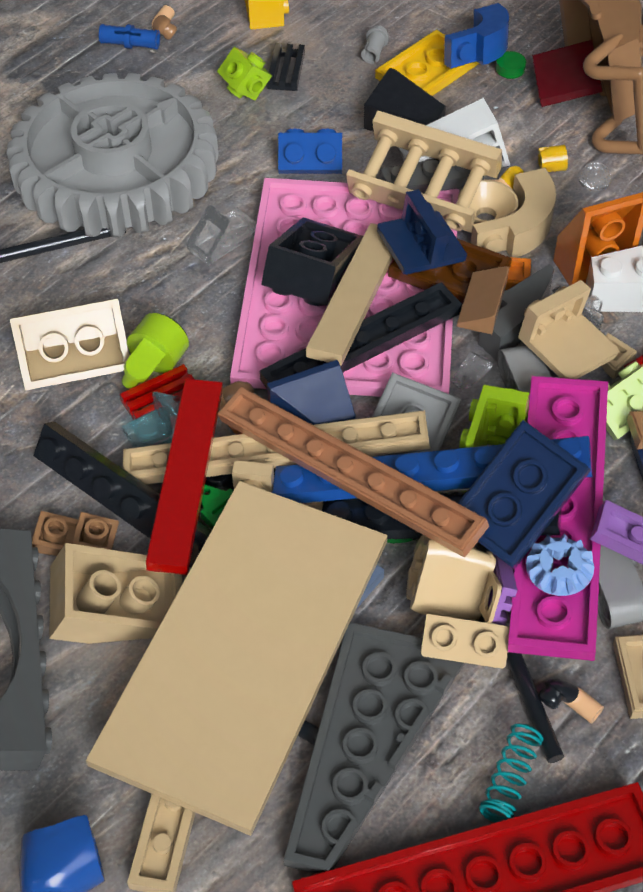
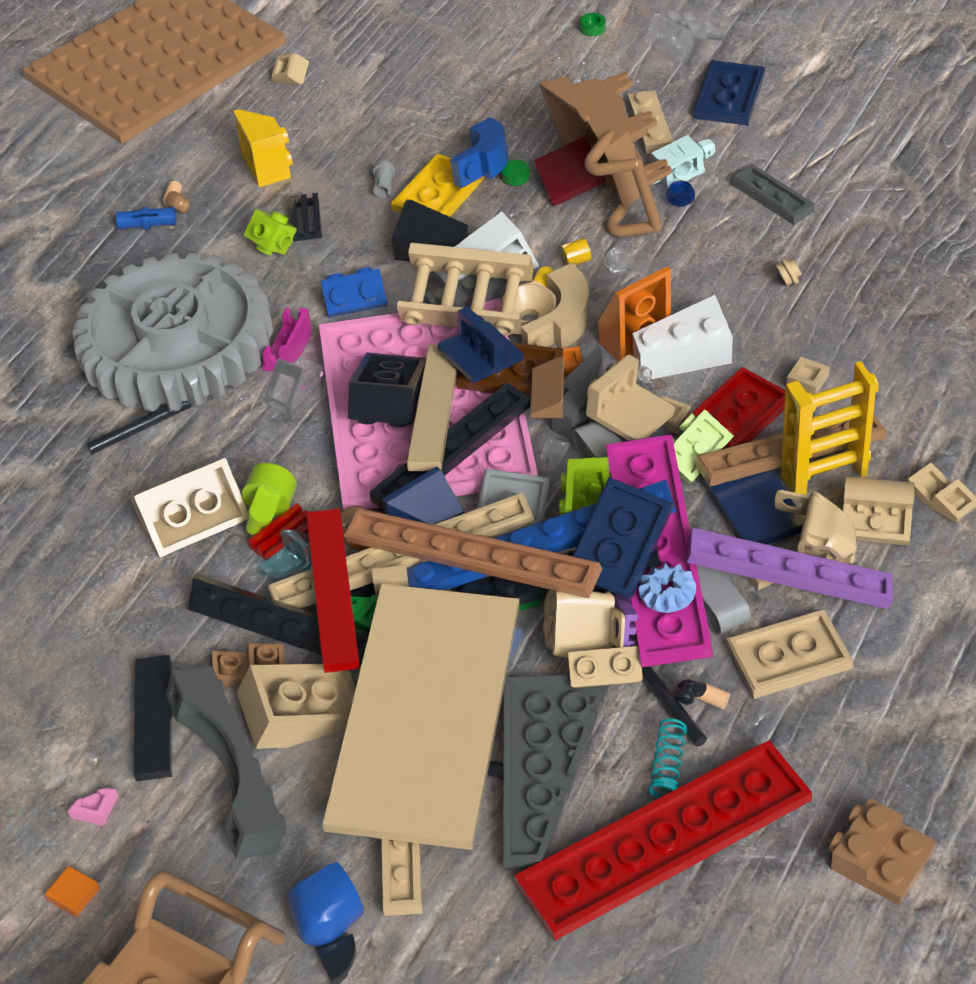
camera: 10 degrees left, 5 degrees down
none -> dark pink hinge [262,307,312,375]

